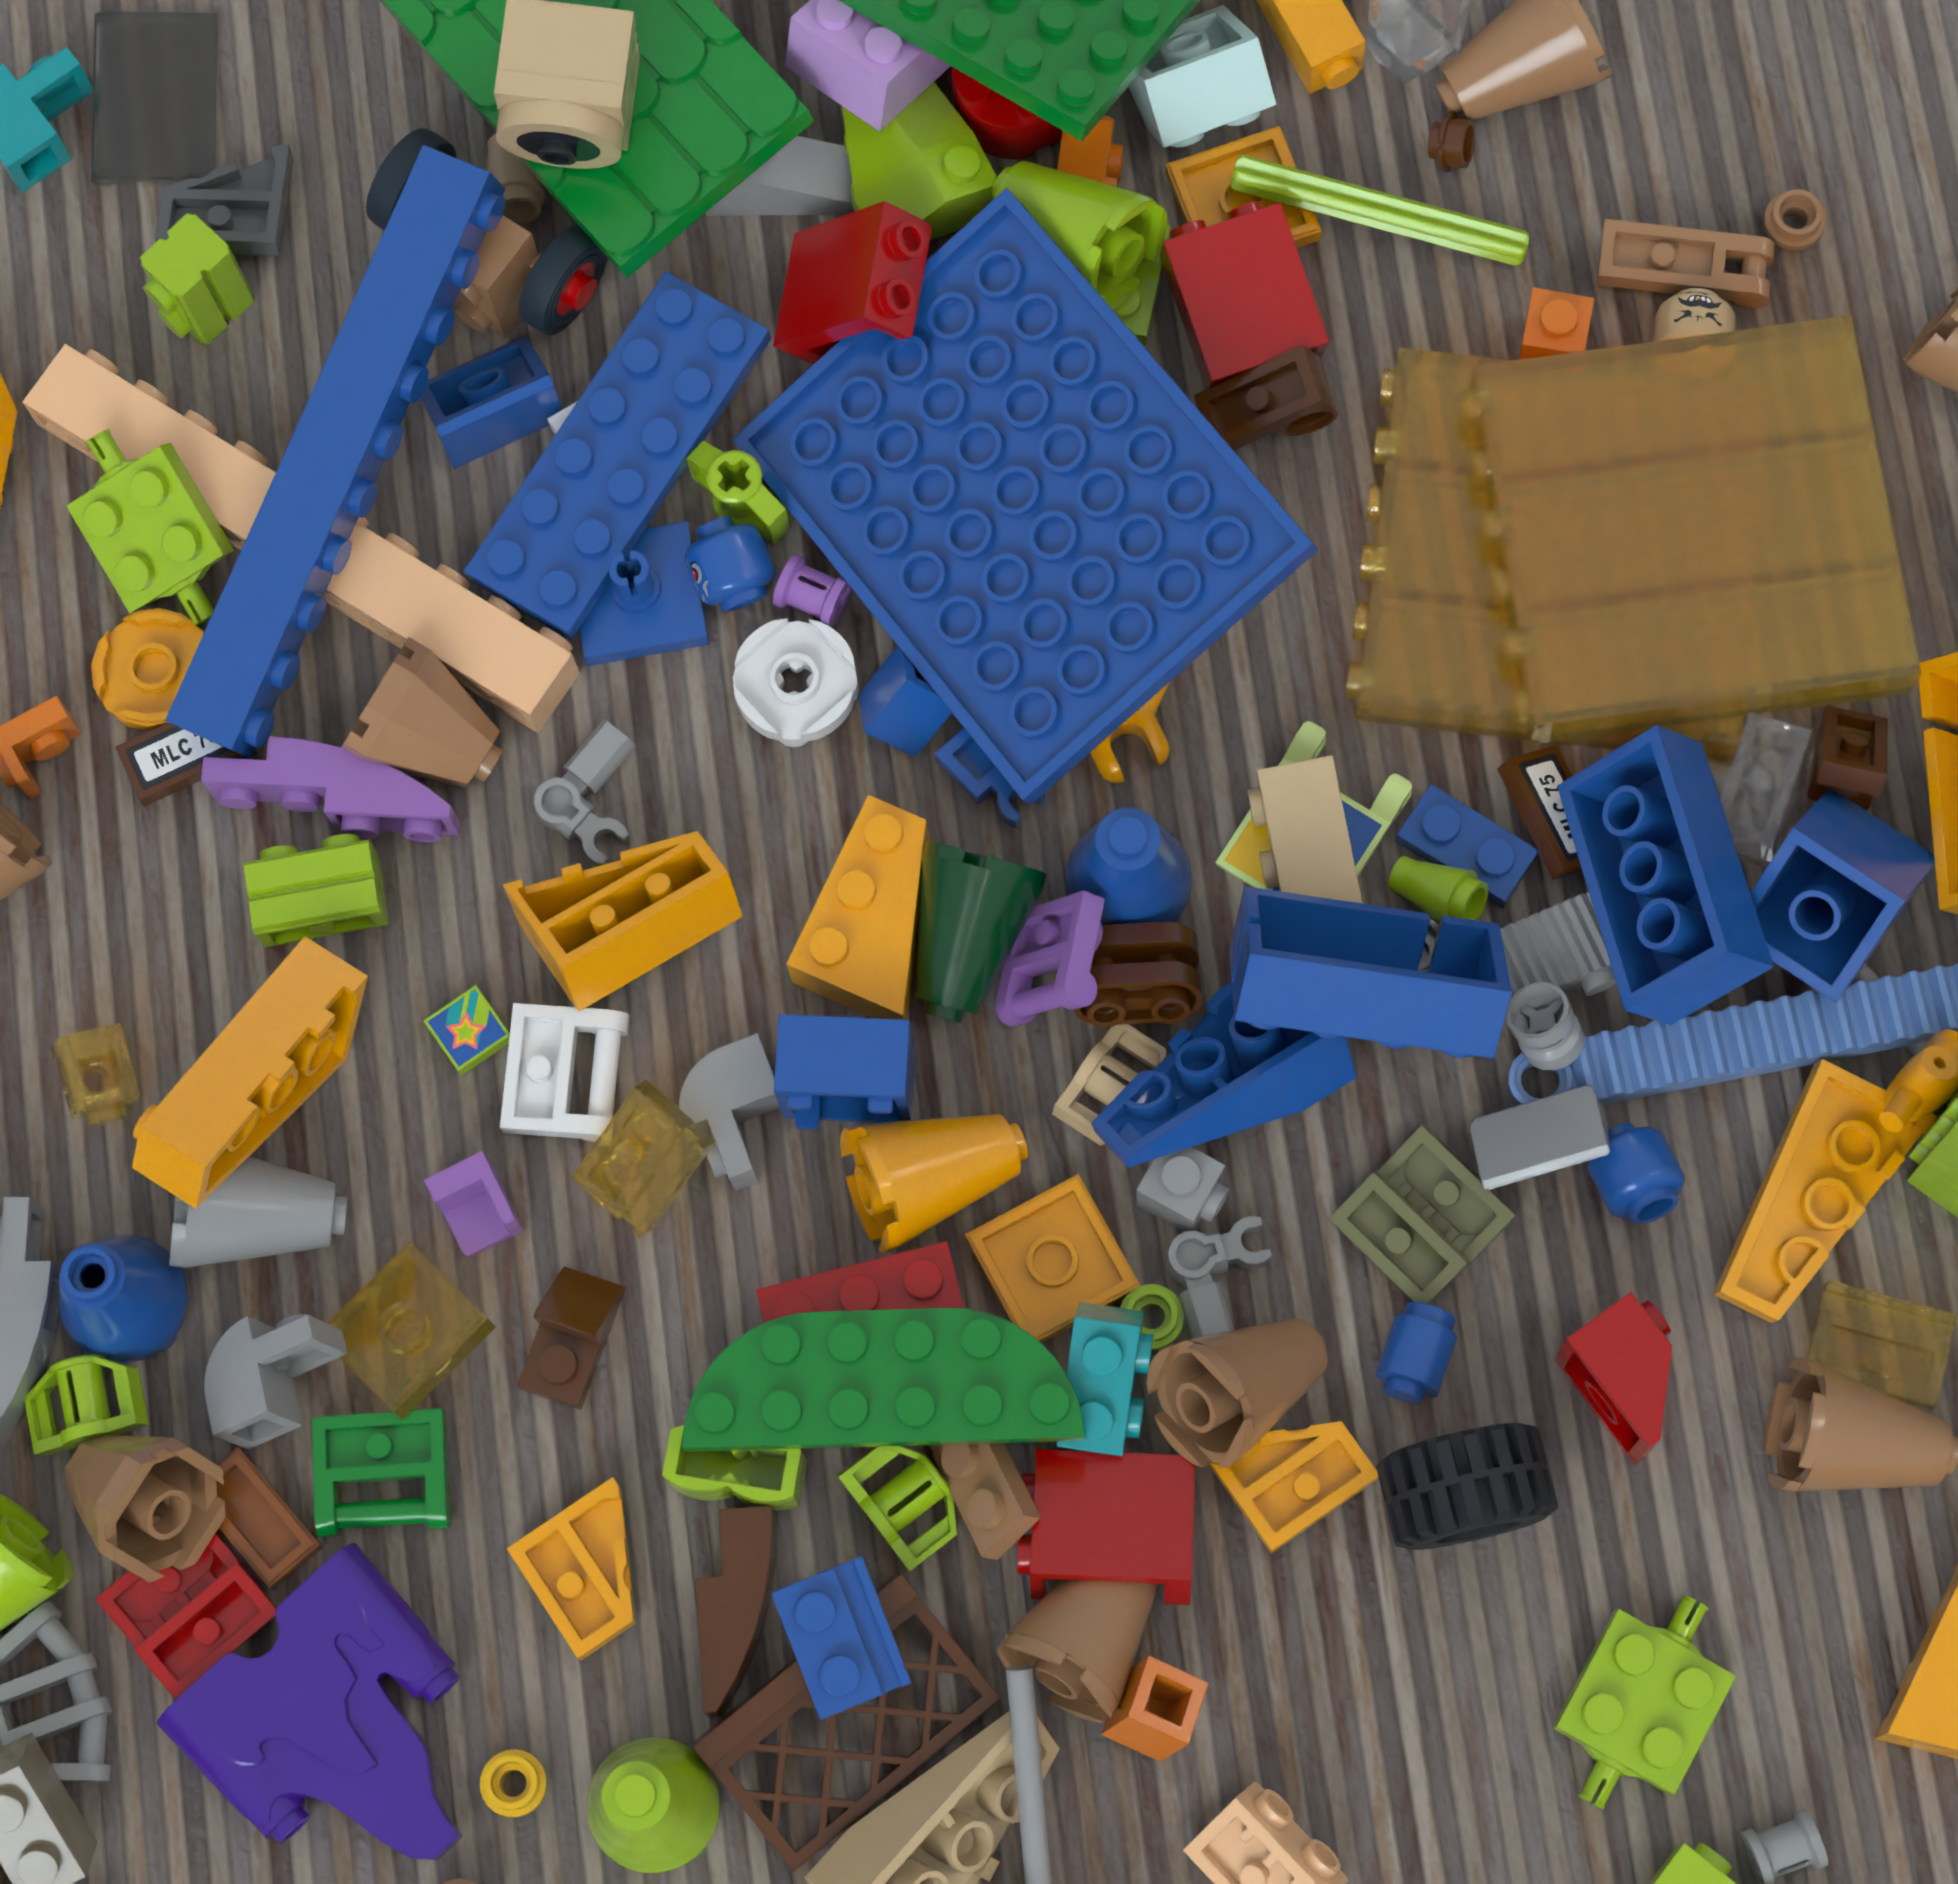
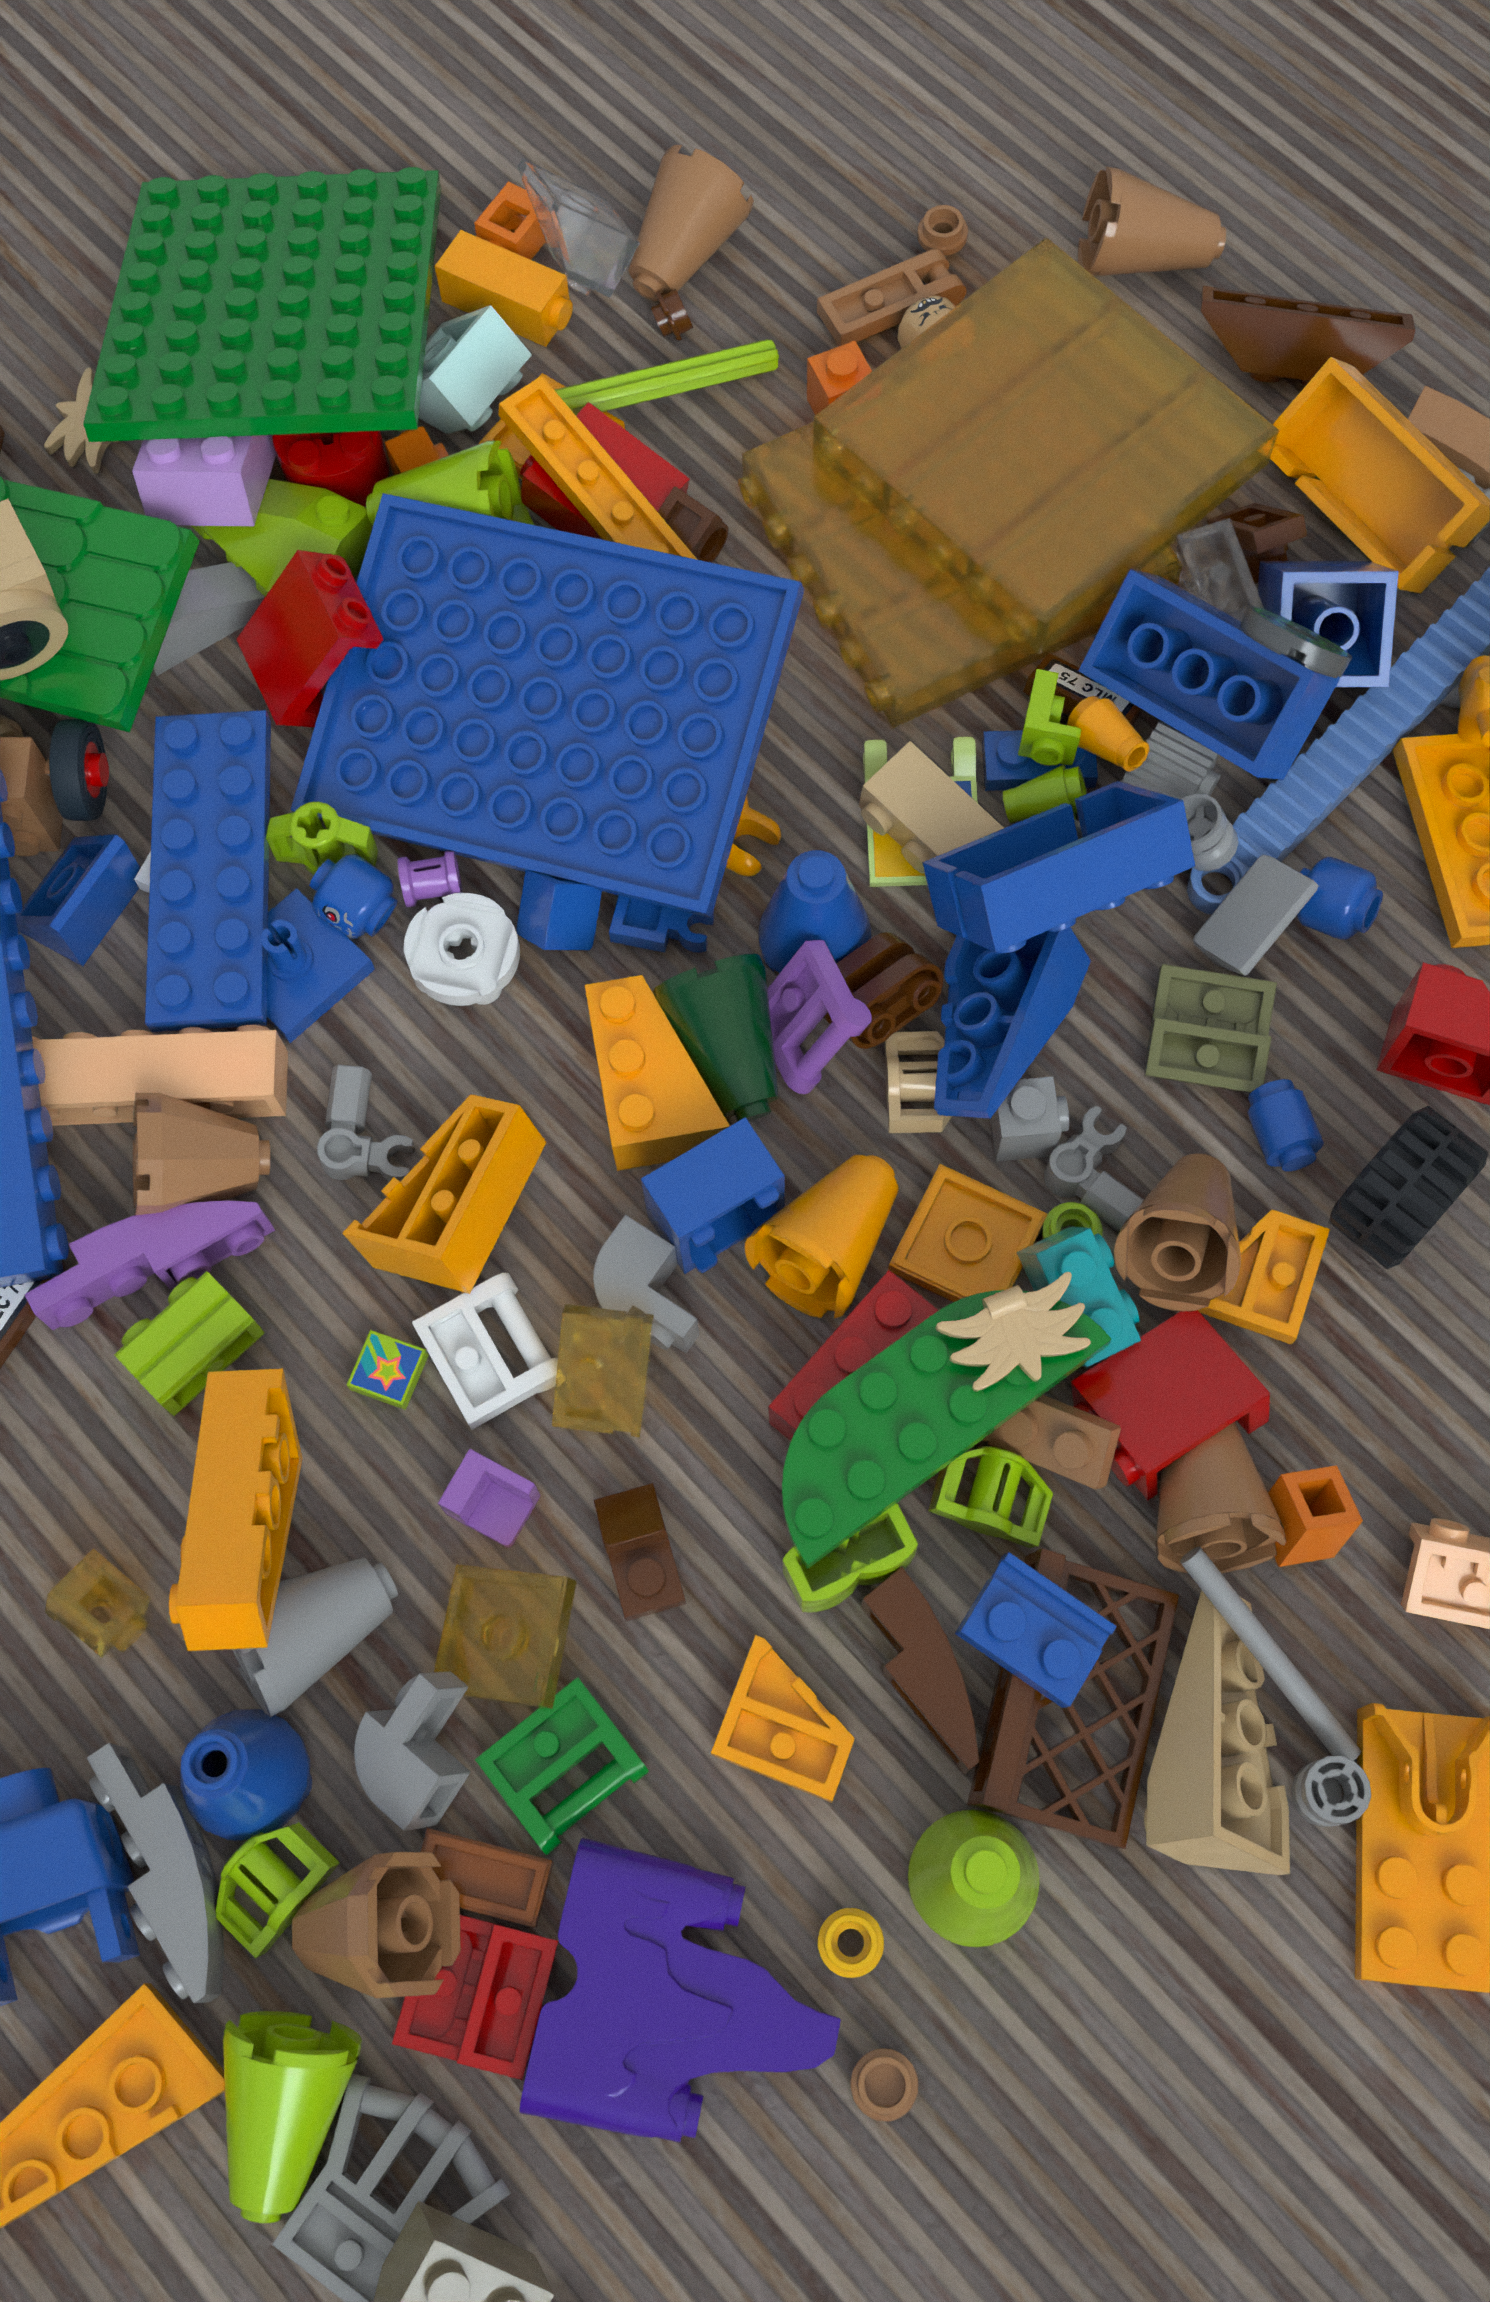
camera: 40 degrees left, 5 degrees down
none -> light orange plate [498,375,698,560]
none -> tan piece [936,1272,1091,1392]
none -> lime bracket [1018,669,1082,765]
none -> light orange cone [1067,696,1149,772]
none -> dark grey tile [1240,605,1353,678]

